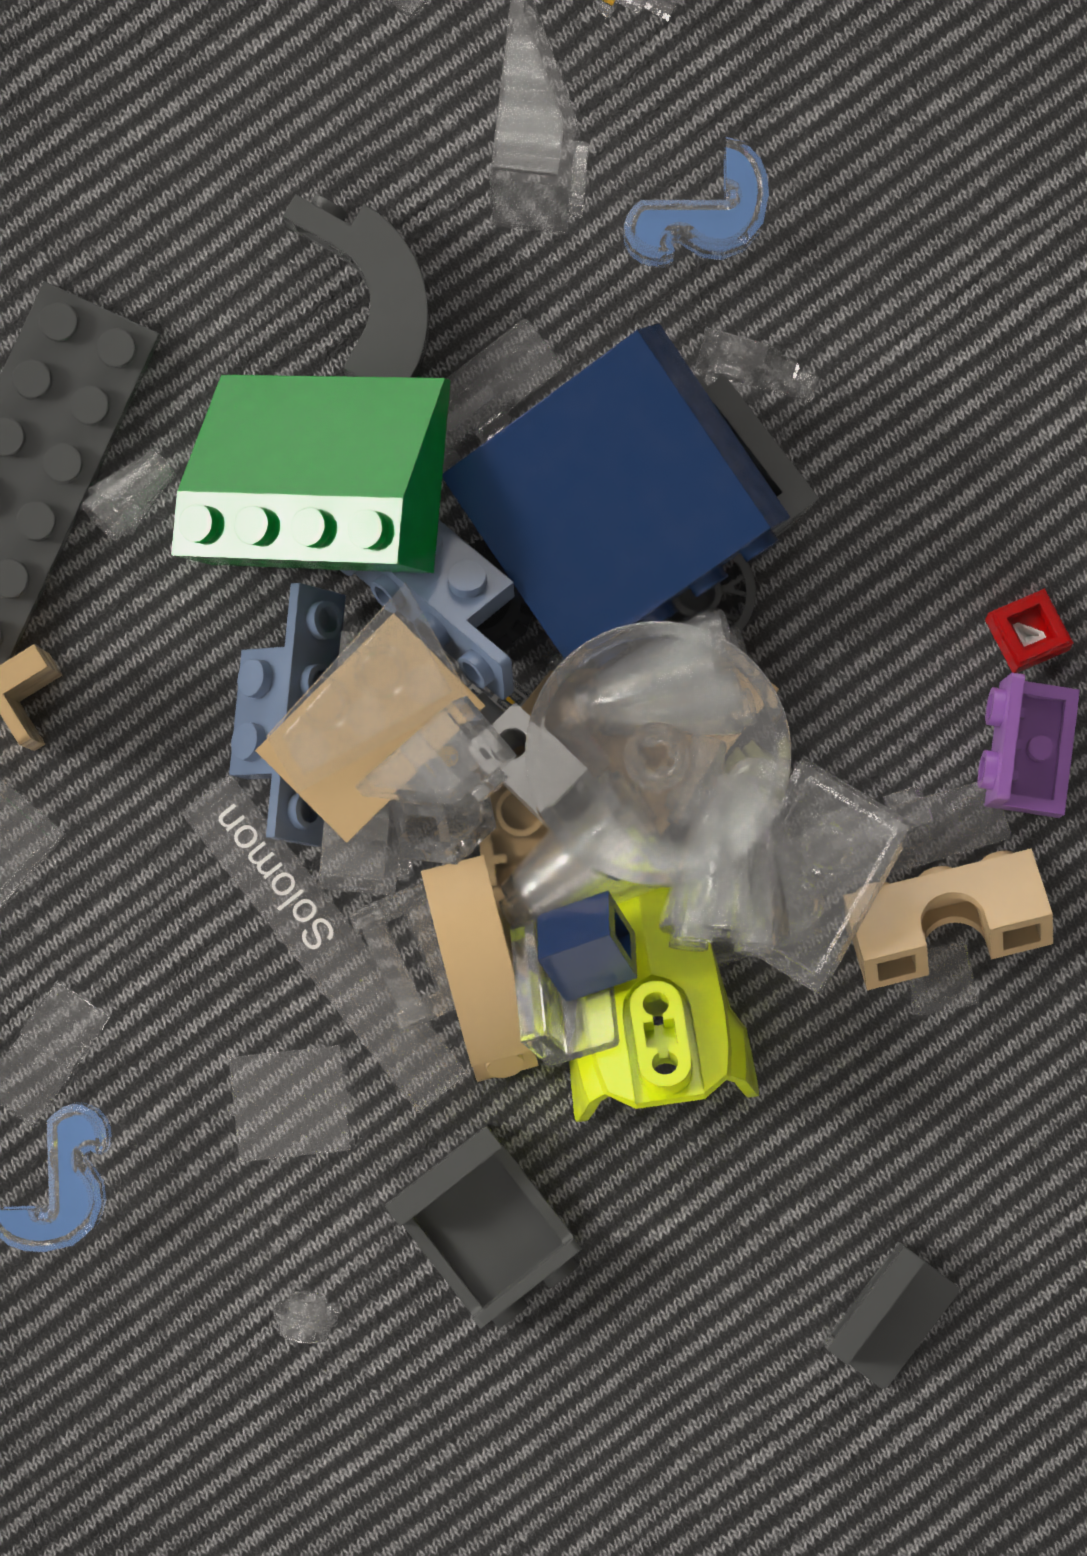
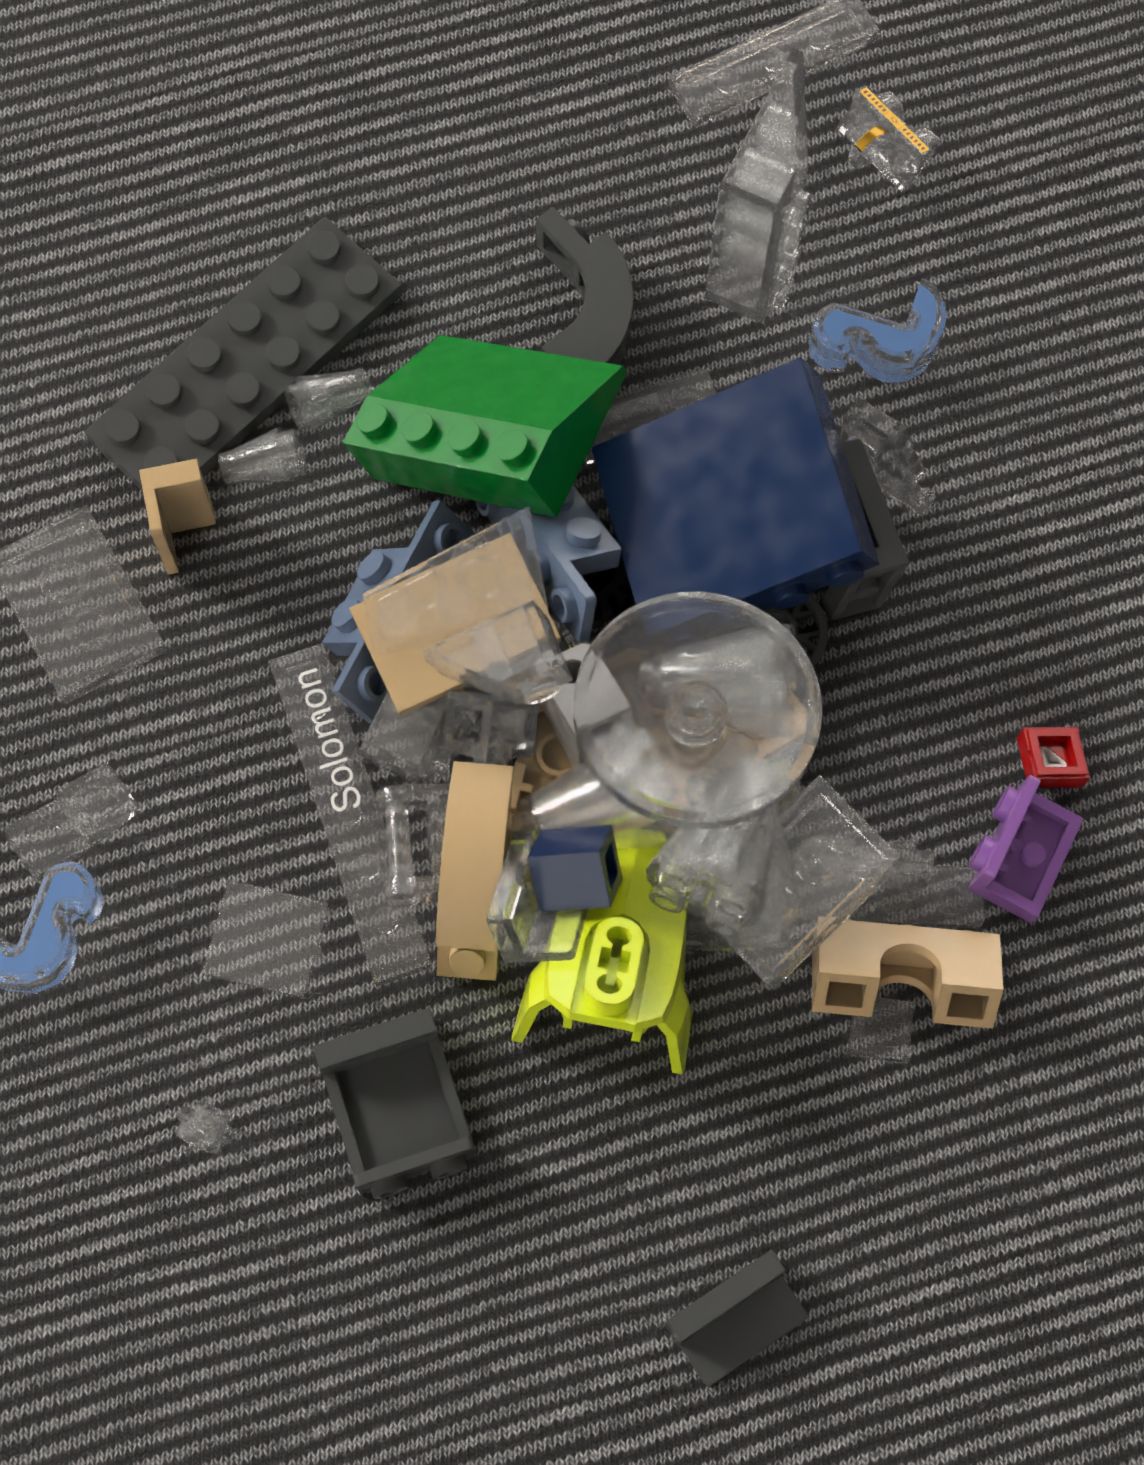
camera: 20 degrees right, 15 degrees down
none -> clear cone [219,427,306,486]

